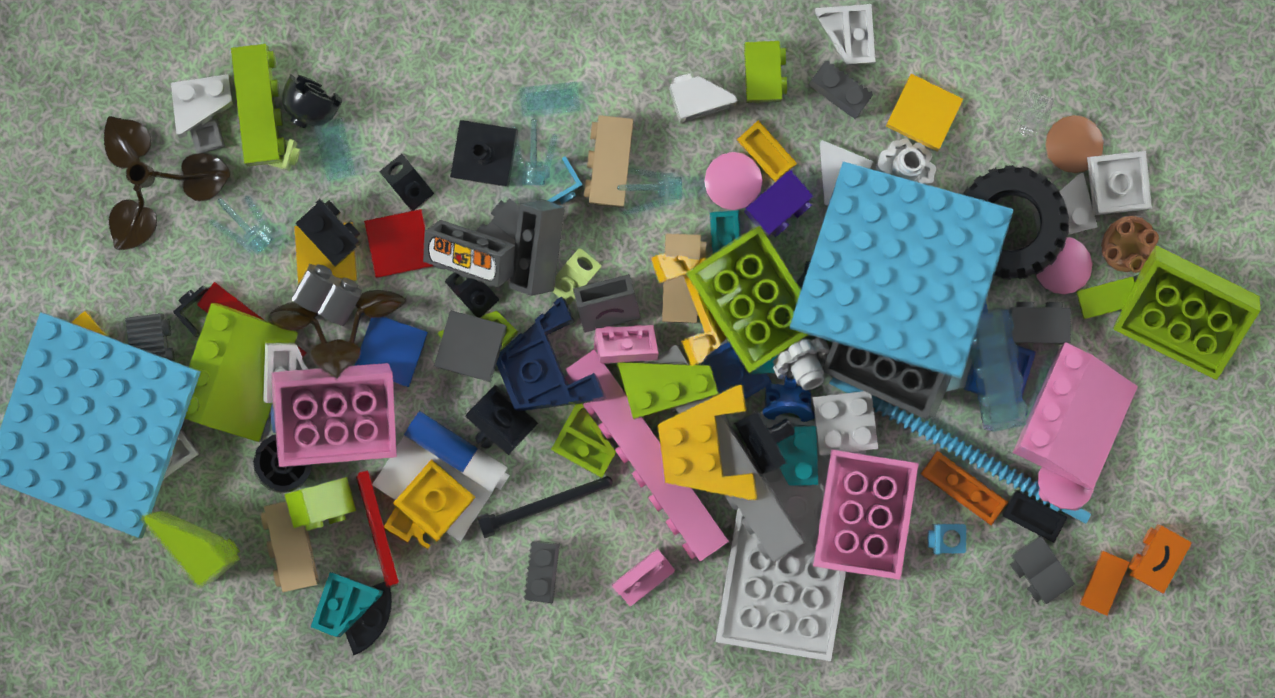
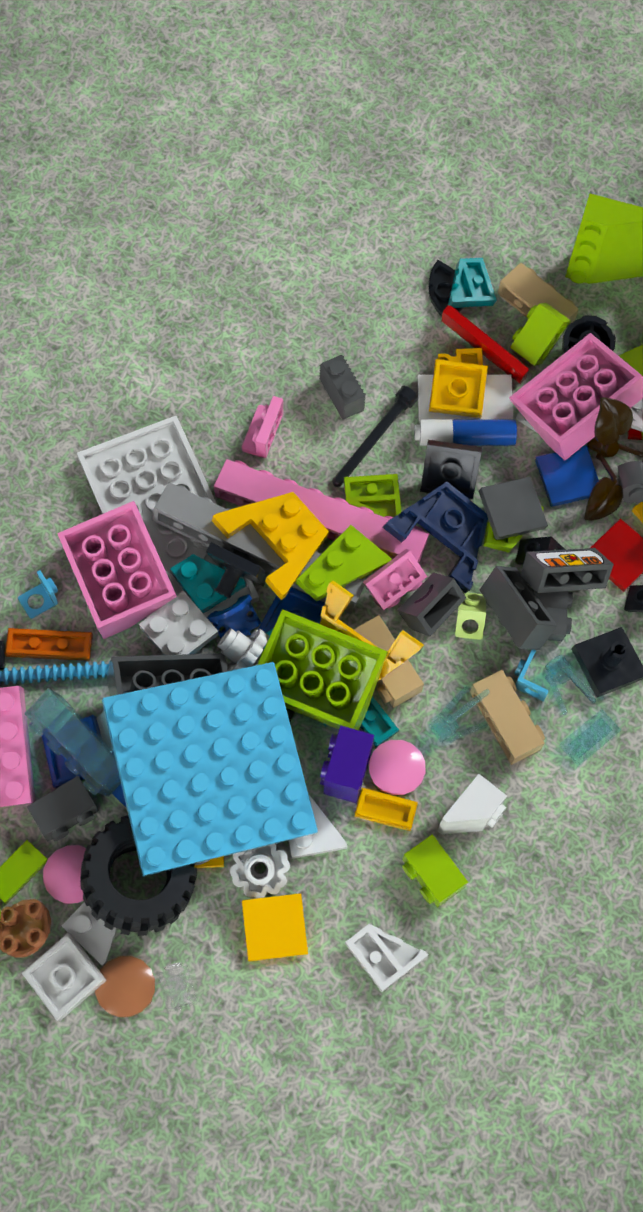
camera: 145 degrees right, 20 degrees down
dark grey brick [808,60,873,119] -> none

